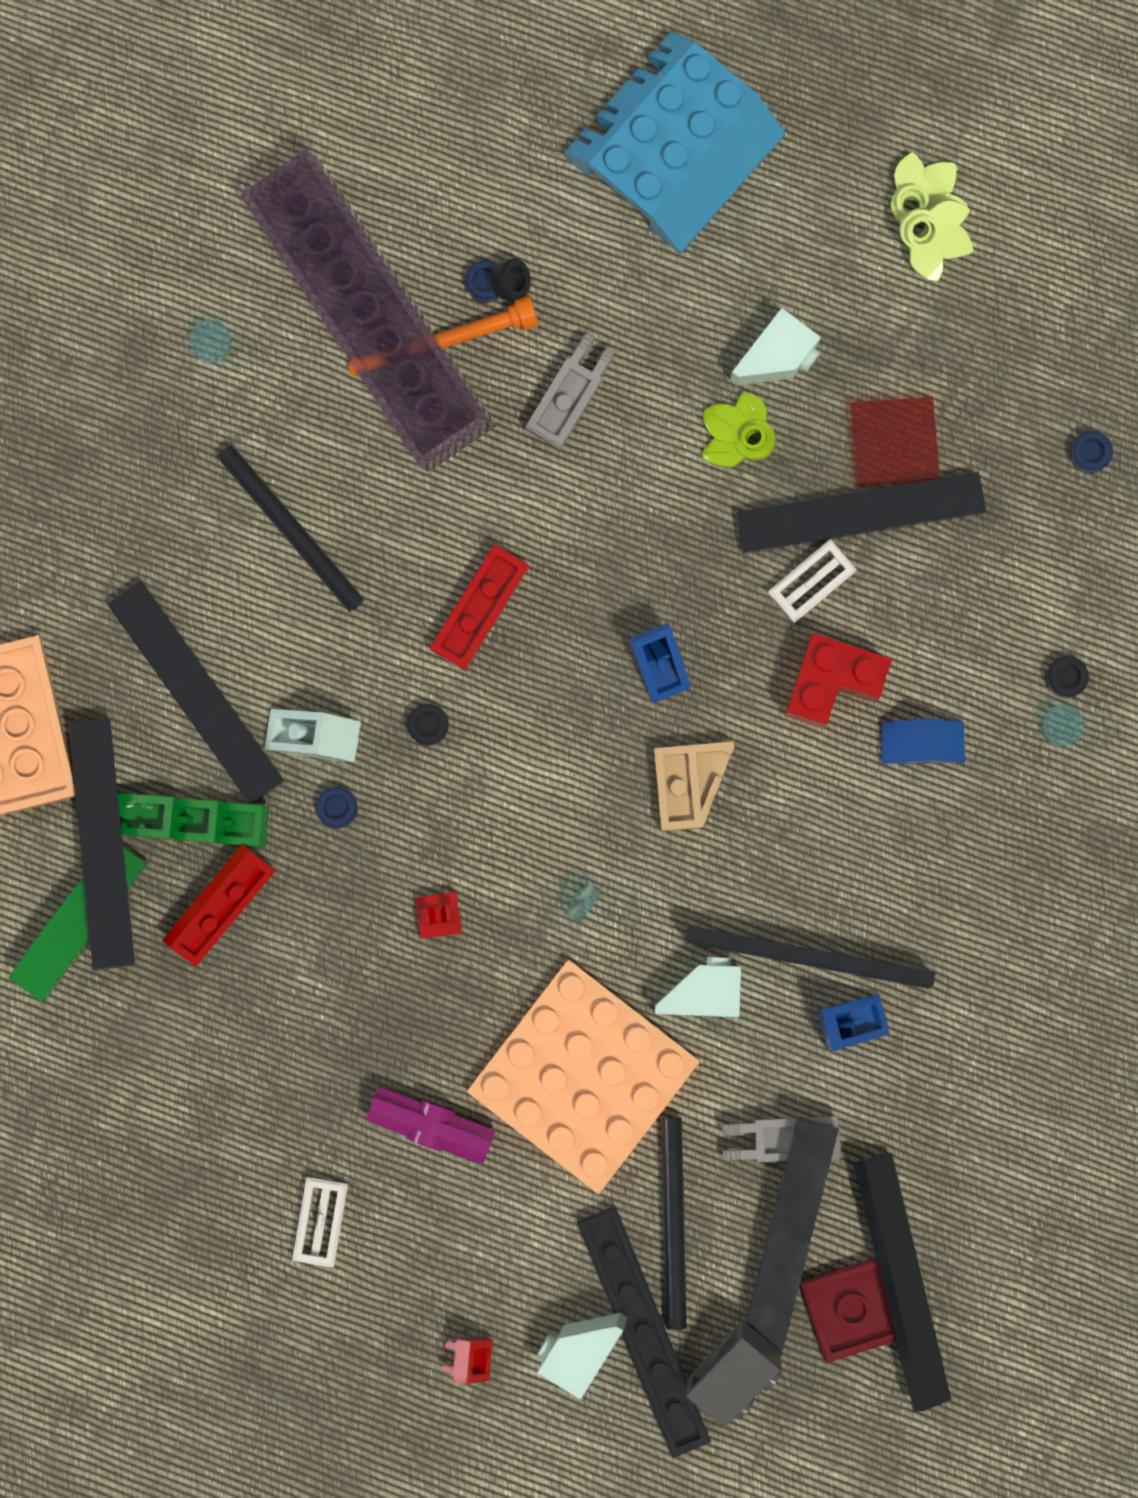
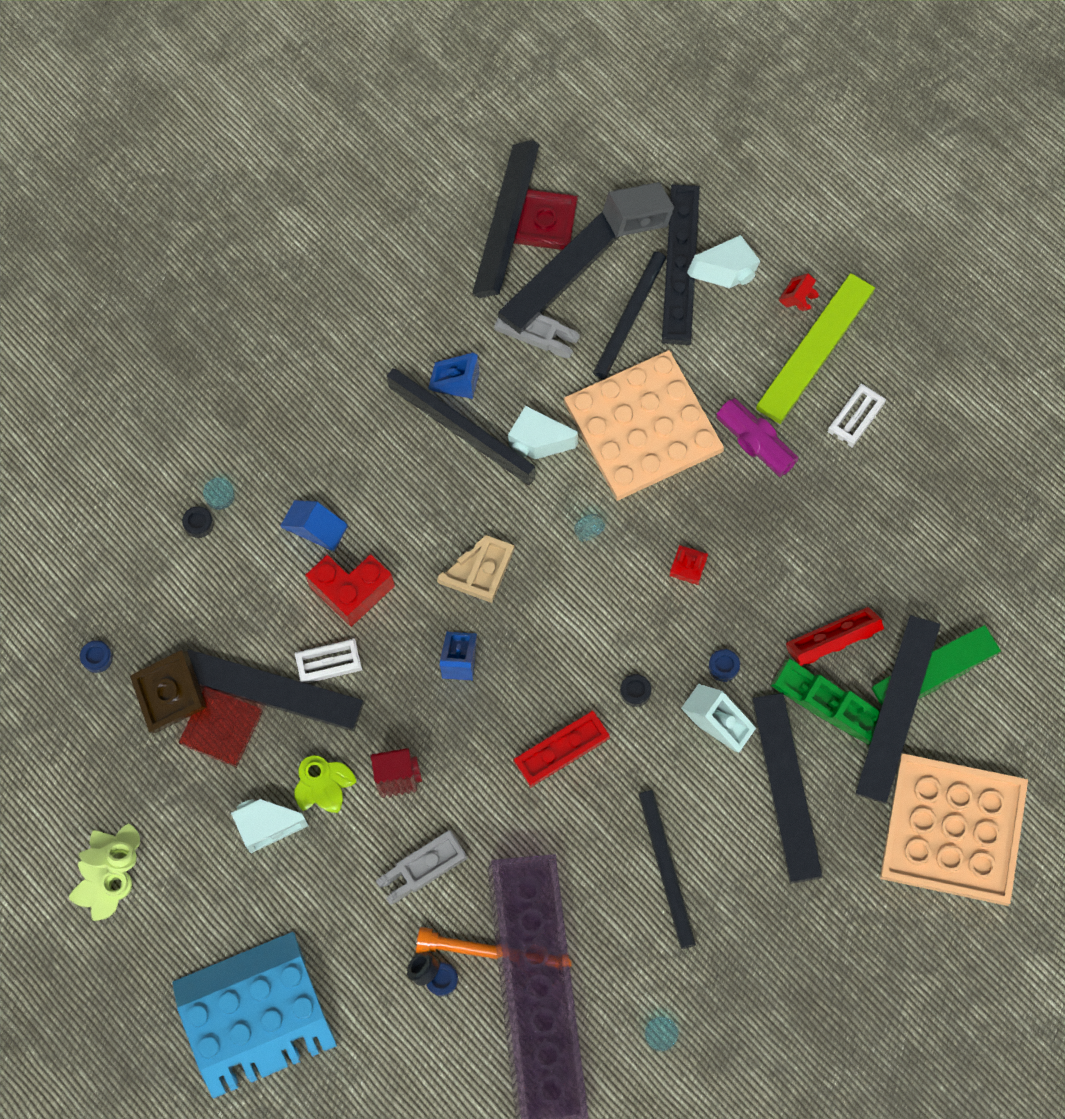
camera: 150 degrees left, 15 degrees down
none -> dark brown plate [130,650,207,733]
none -> dark red brick [371,748,422,799]
none -> lime tile [756,273,875,425]

